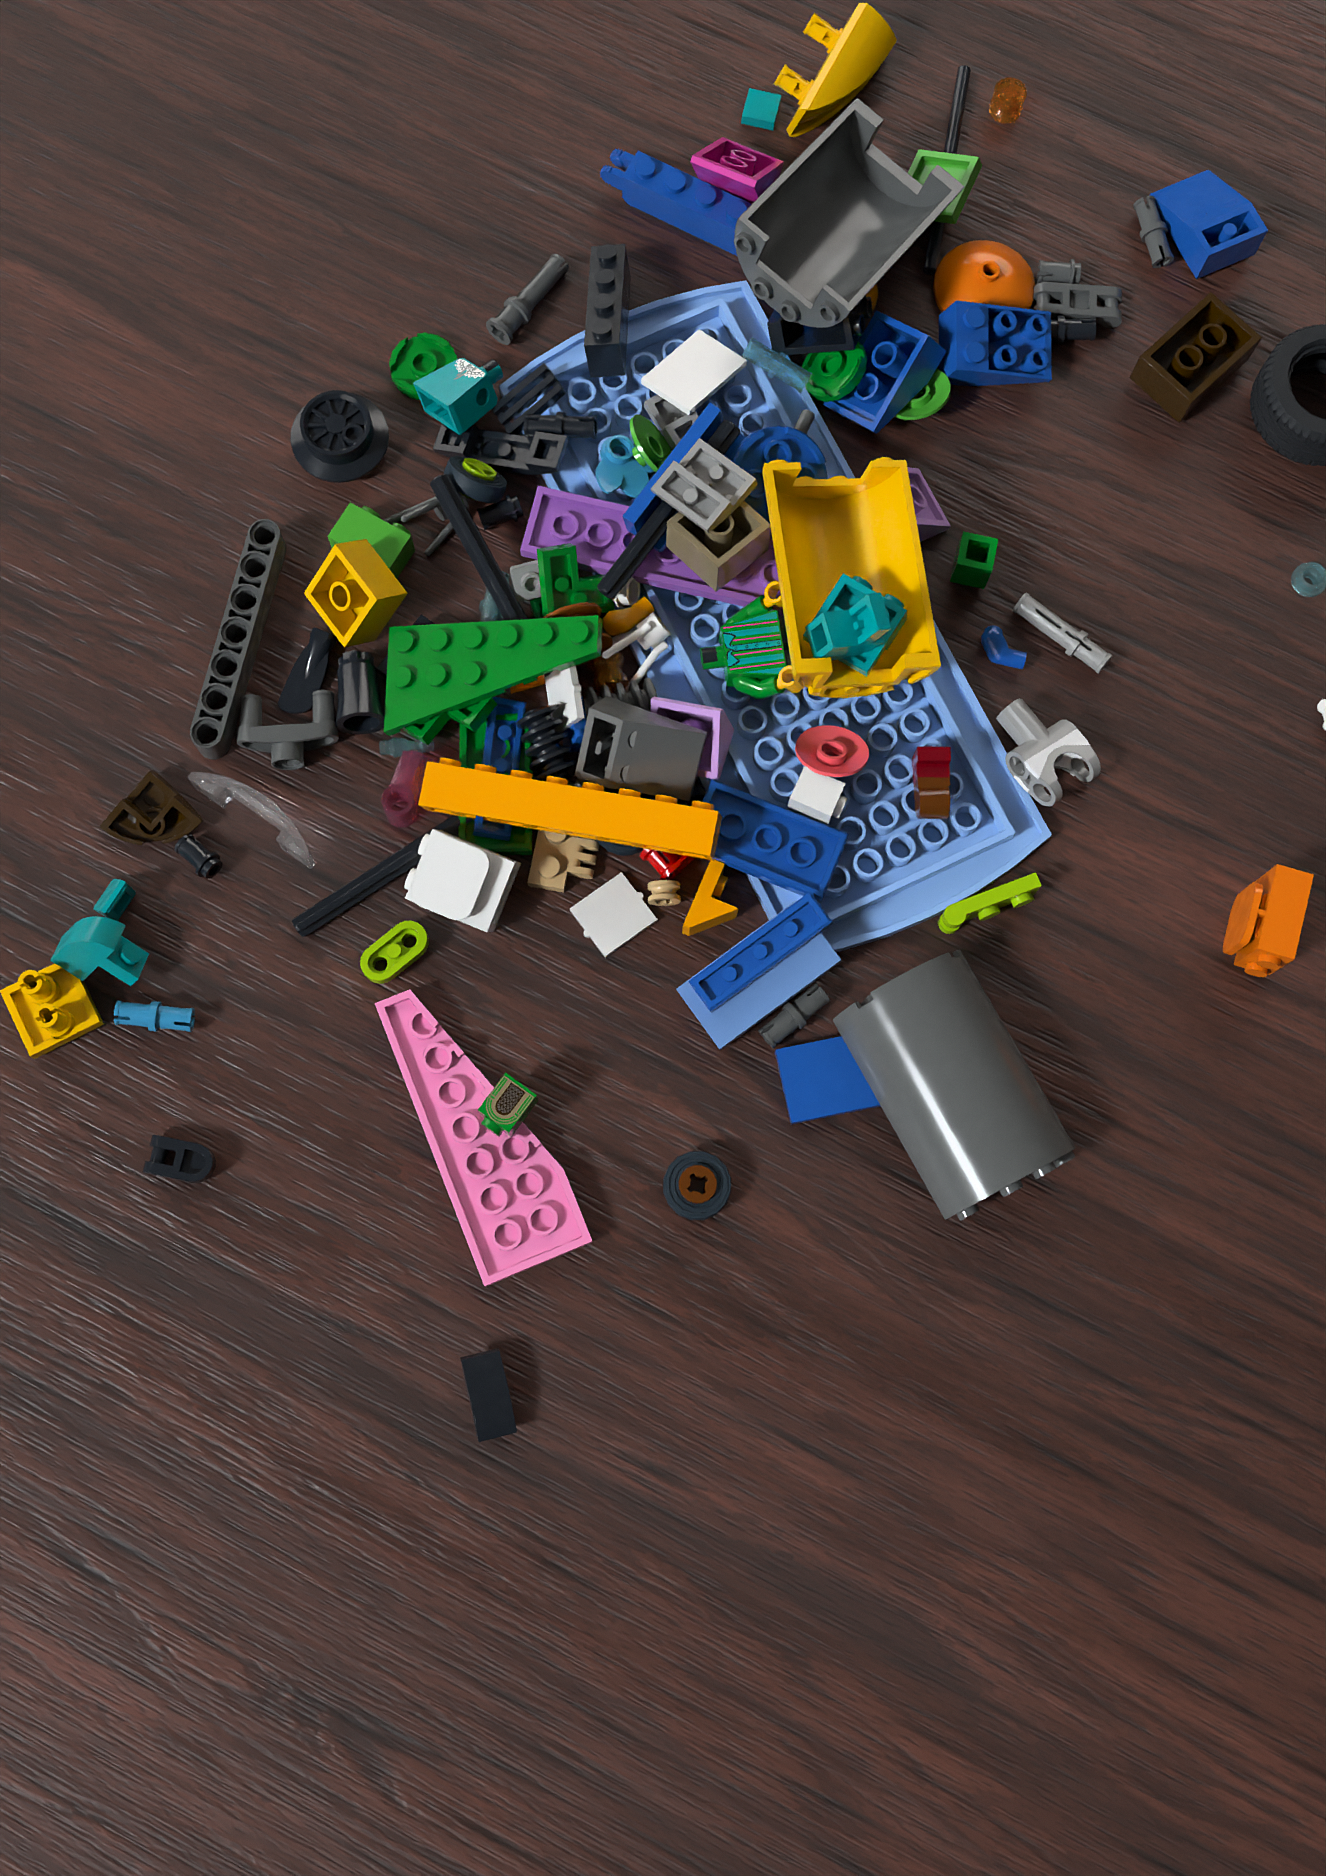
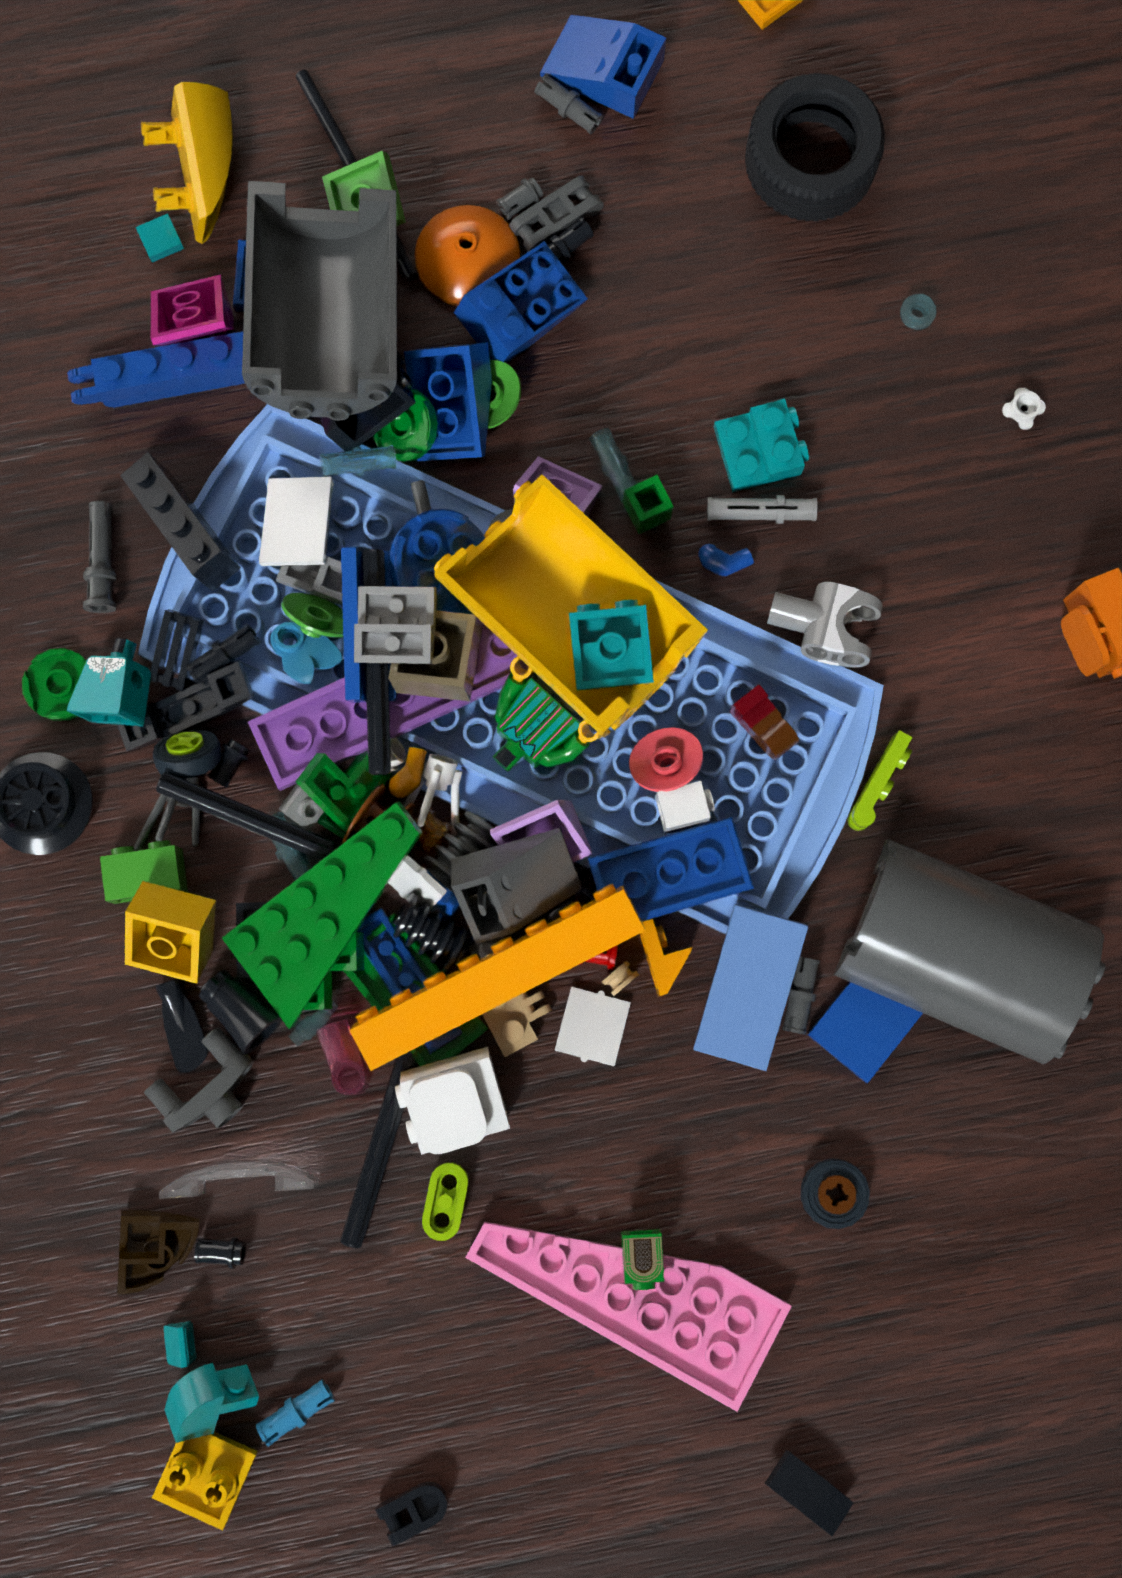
camera: 35 degrees left, 5 degrees up
dark grey beam [190,519,286,760] -> none
blue tile [688,892,833,1013] -> none
teal brick [805,593,892,661] -> none
clear orange wheel [989,77,1027,123] -> none
dark brown brick [1129,292,1262,423] -> none
none -> clear light blue pin [589,428,637,503]
none -> teal plate [713,399,809,493]

